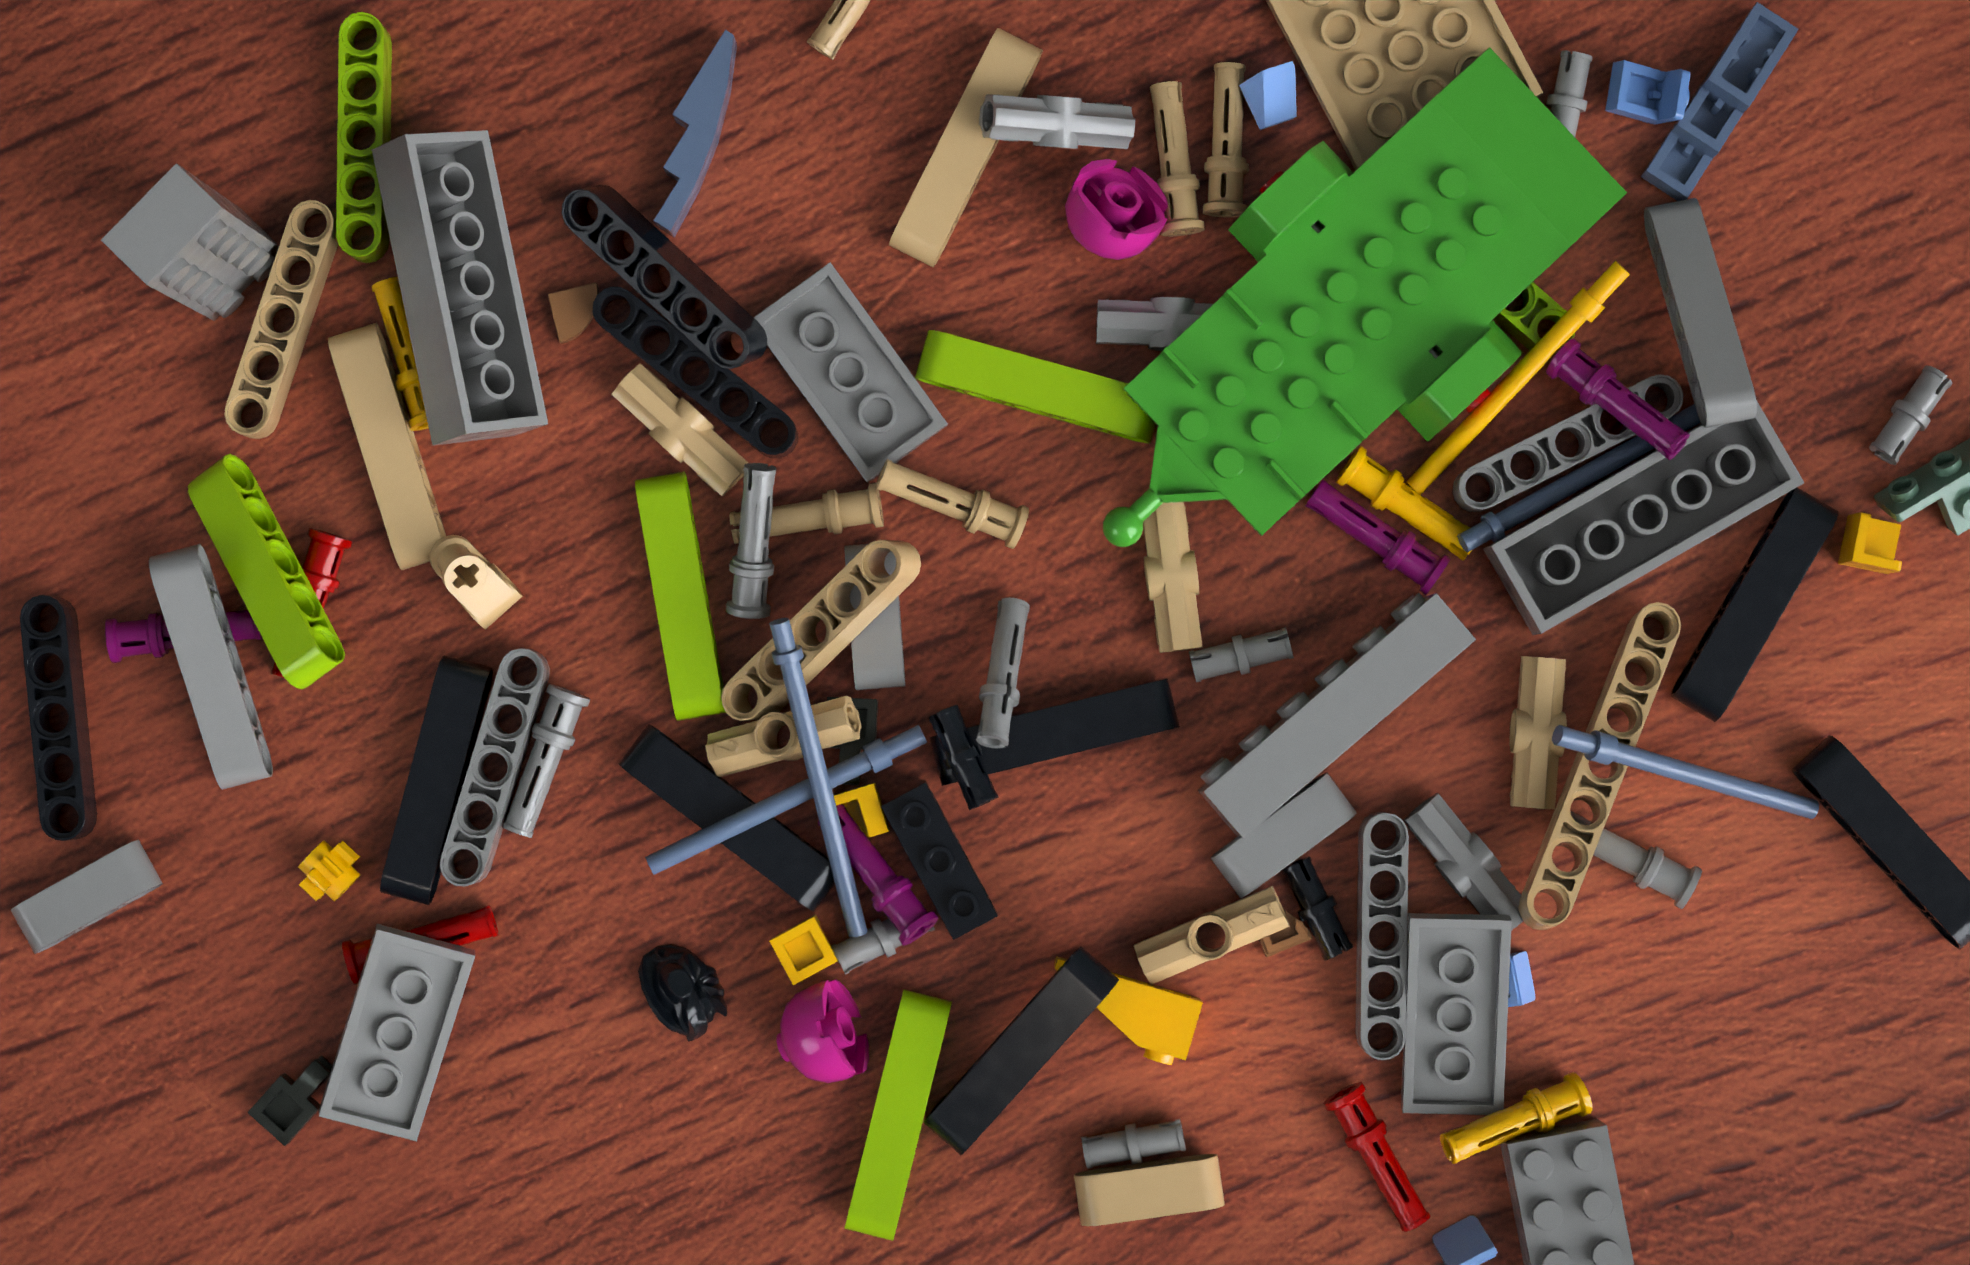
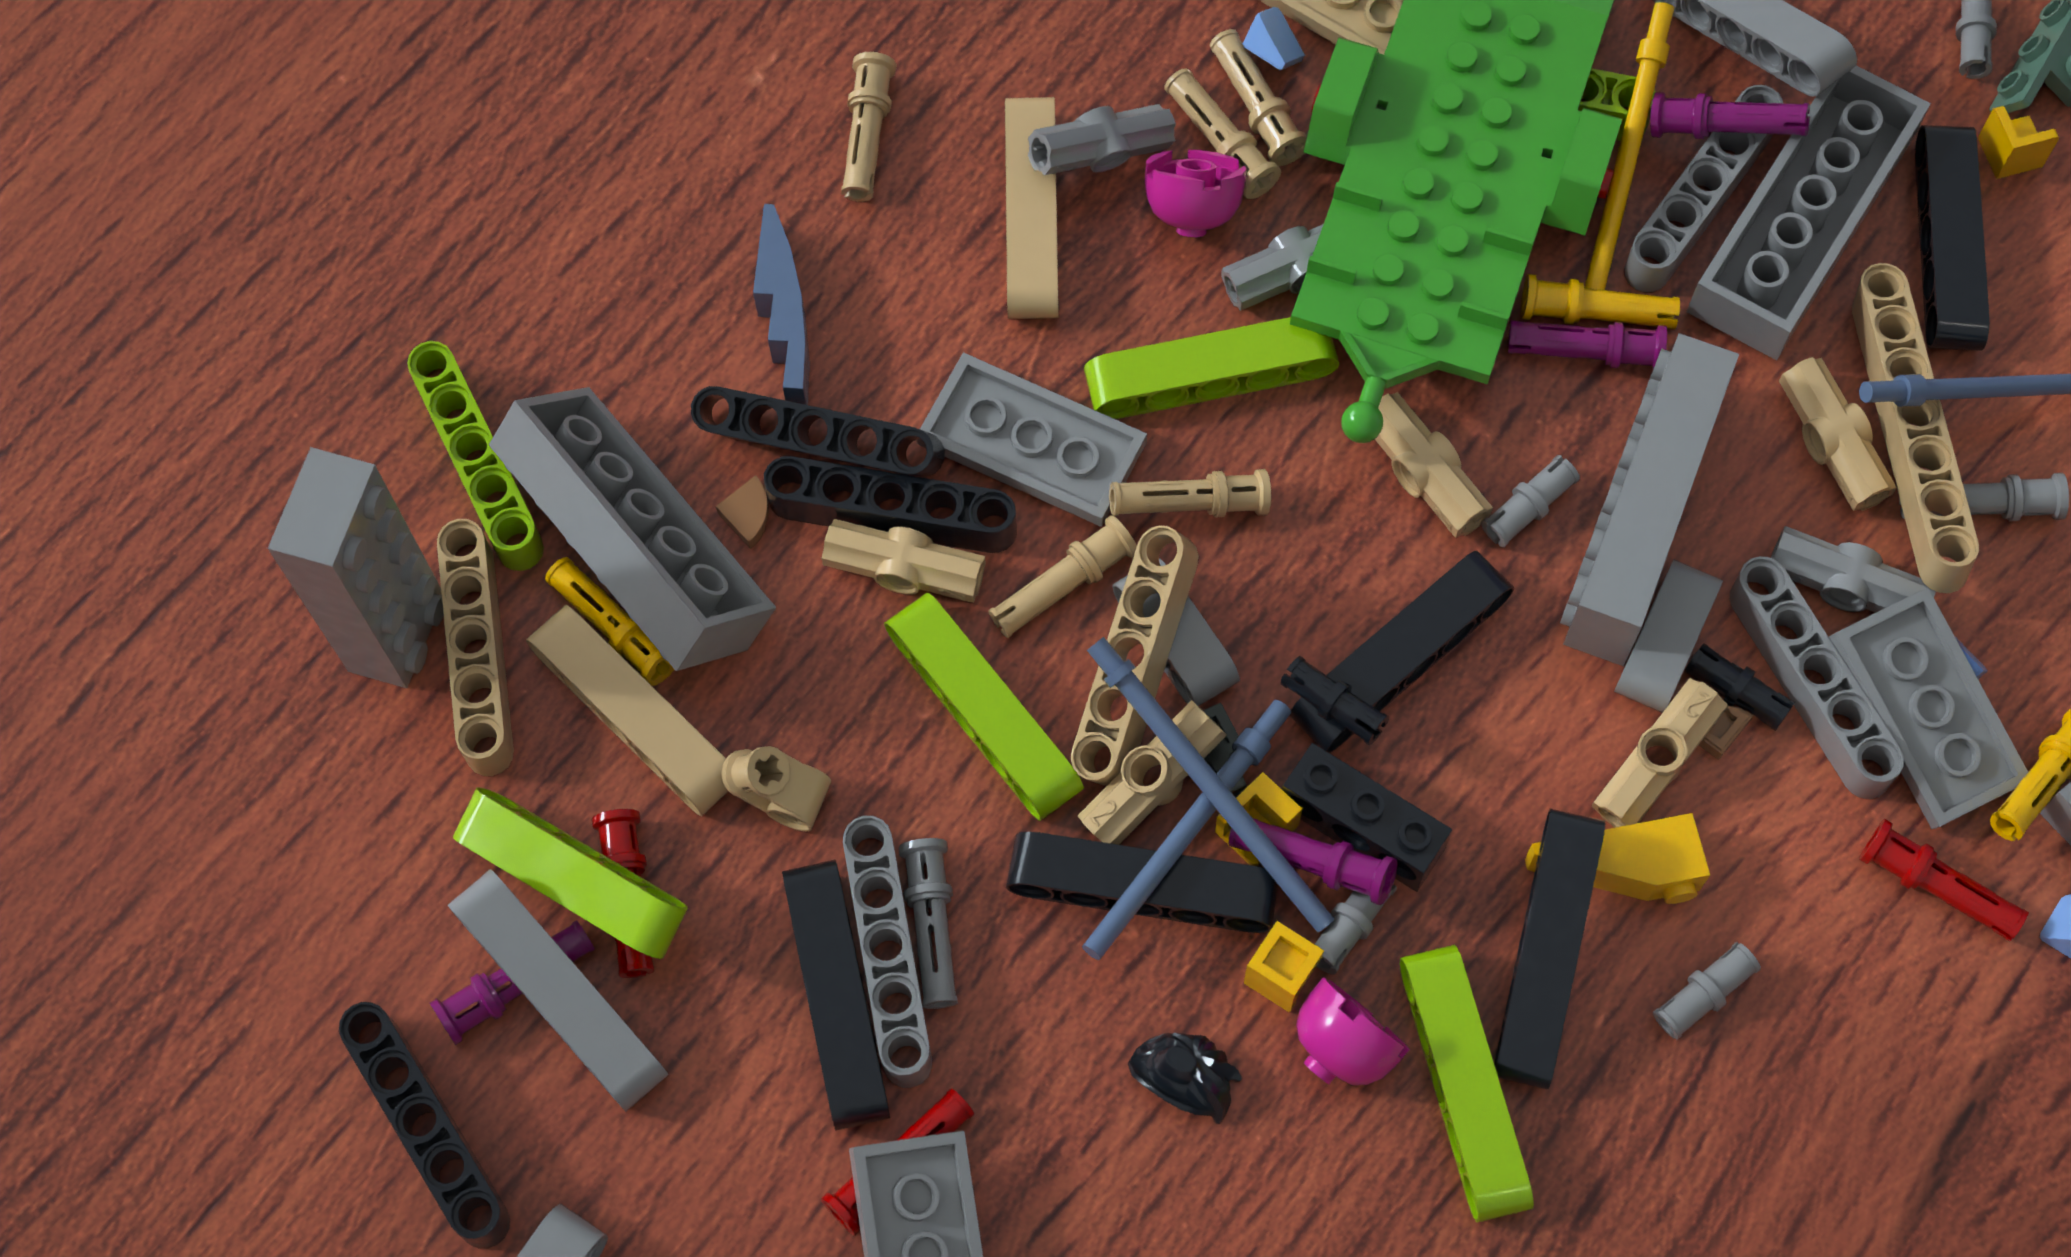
camera: 25 degrees left, 20 degrees down
yellow gear [298,840,361,902] -> none
light grey pin [726,463,776,619] -> none
light grey pin [976,597,1030,748] -> none
tan beam [1074,1154,1225,1226] -> none
sand blue bar [1457,404,1700,553] -> none

